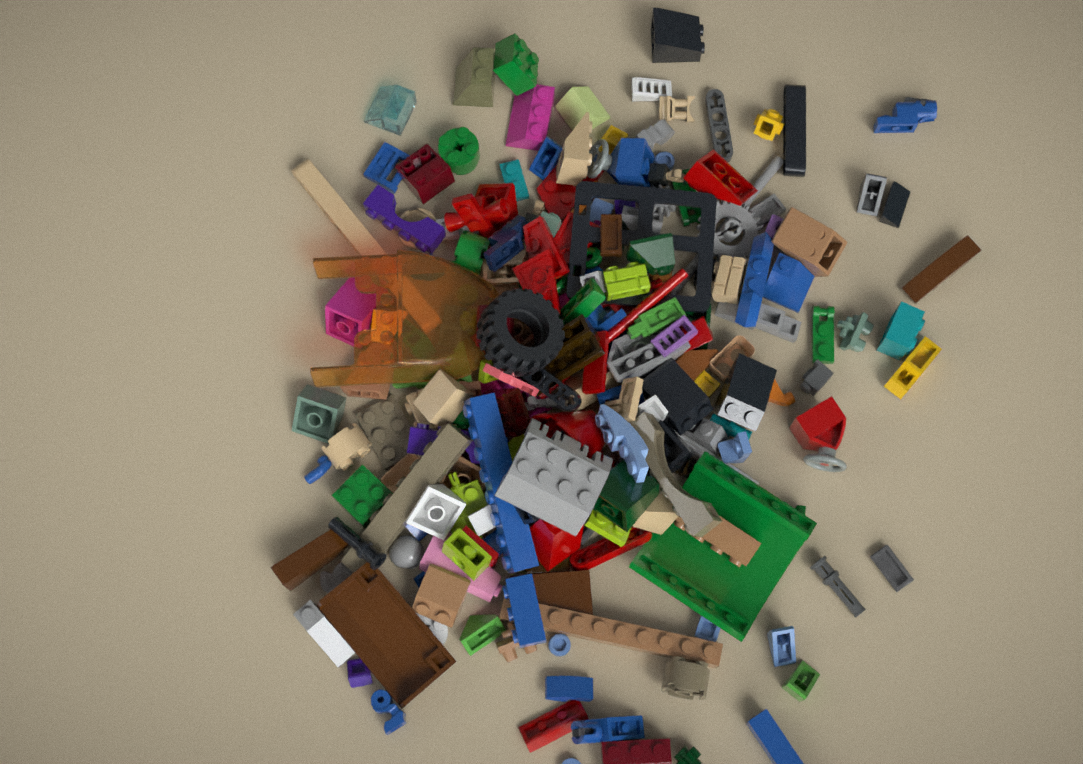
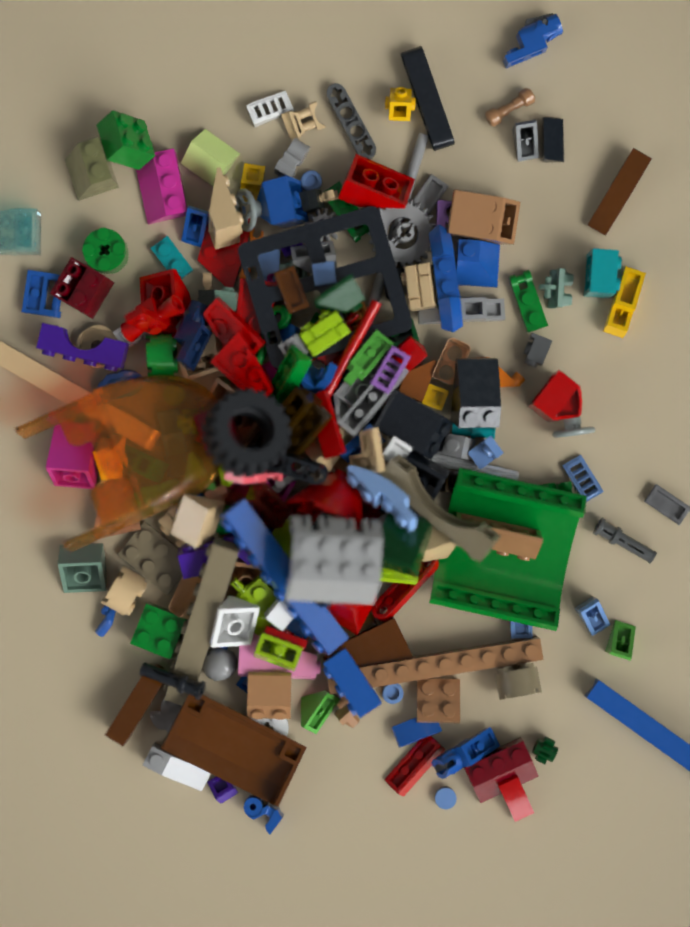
camera: 25 degrees left, 15 degrees up
black slope [651,8,705,63] -> none
none -> medium blue tile [312,261,337,287]
none -> medium nougat plate [417,679,460,724]
none -> medium nougat piece [485,88,535,127]
none -> medium blue slope [562,455,604,502]

